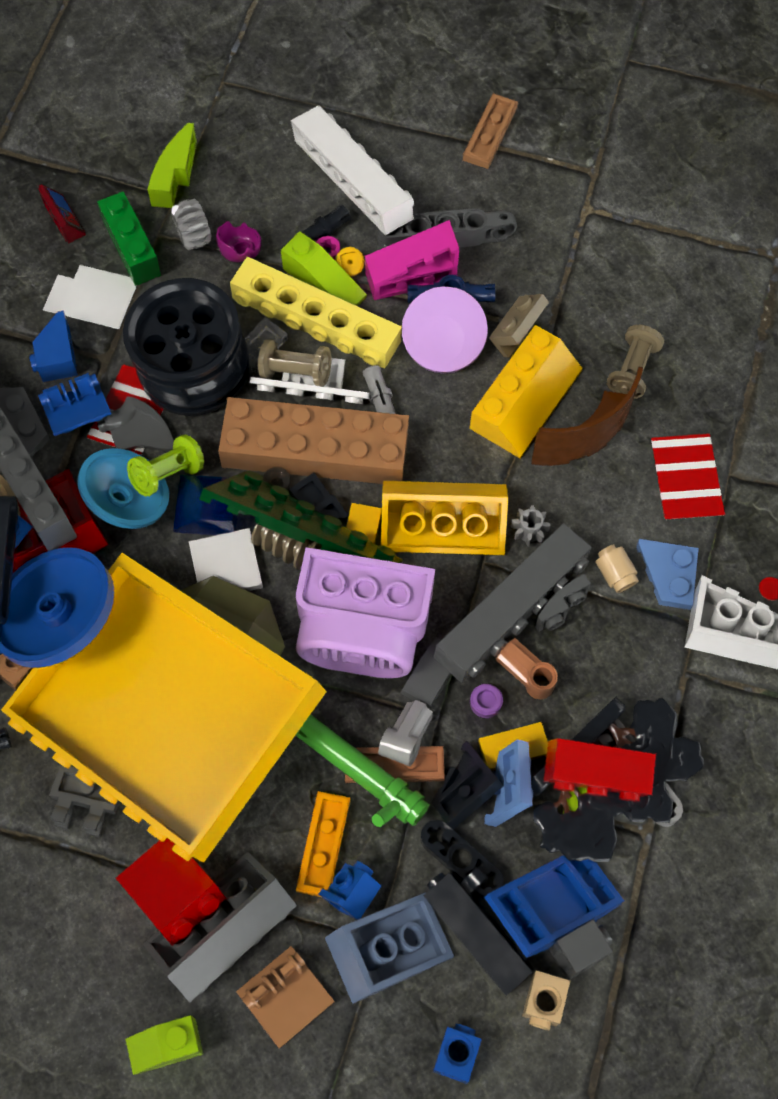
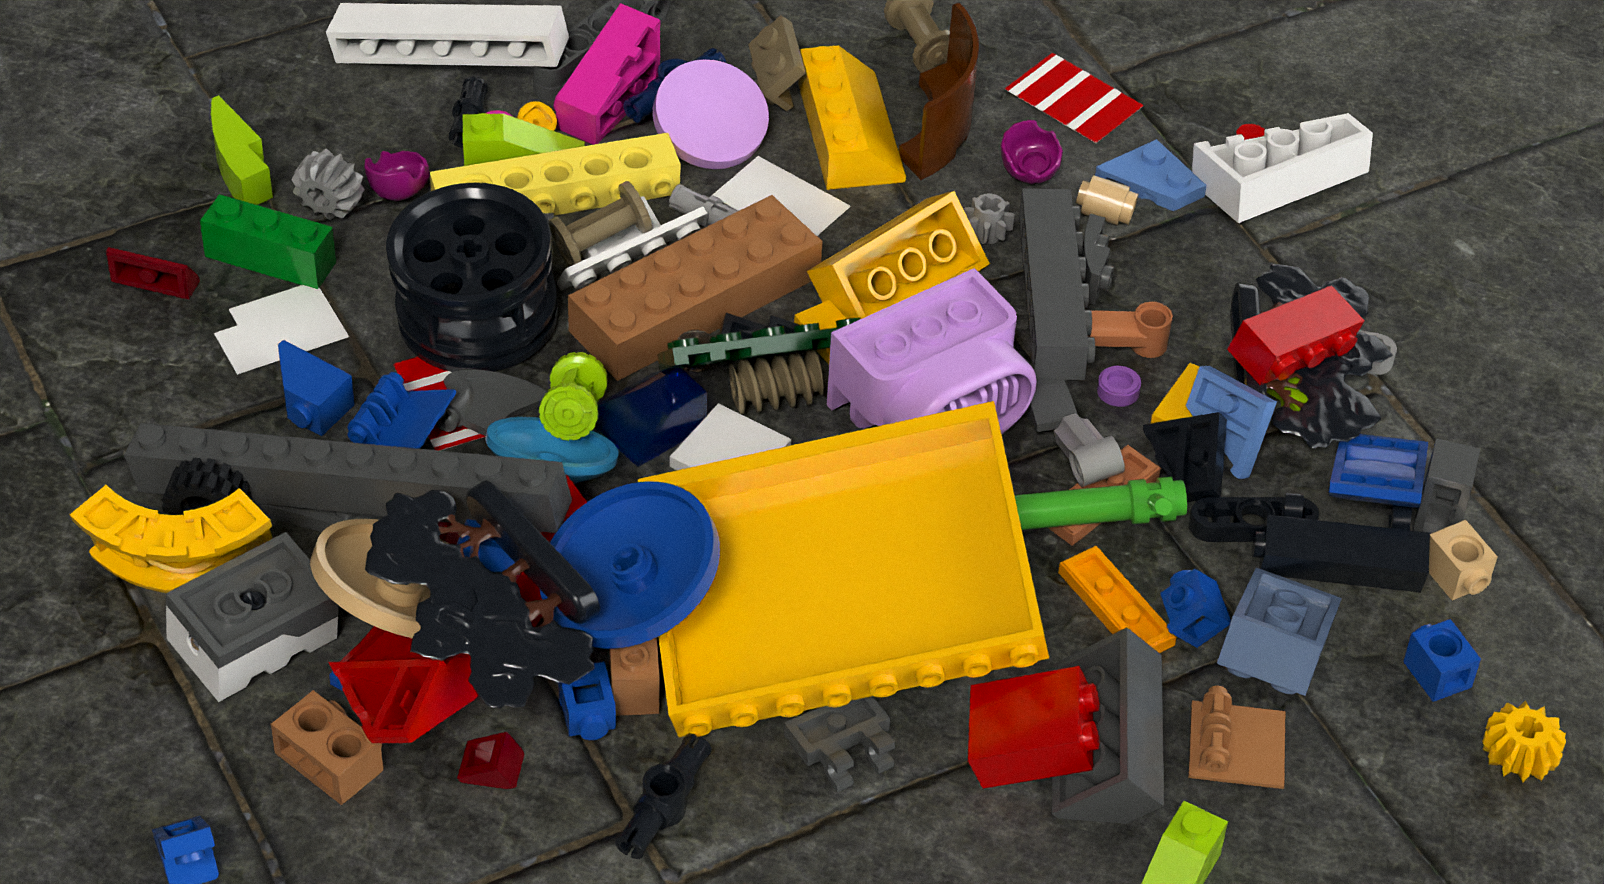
camera: 45 degrees left, 20 degrees down
none -> white sticker [711,156,851,236]
none -> magenta hair [1001,120,1063,184]

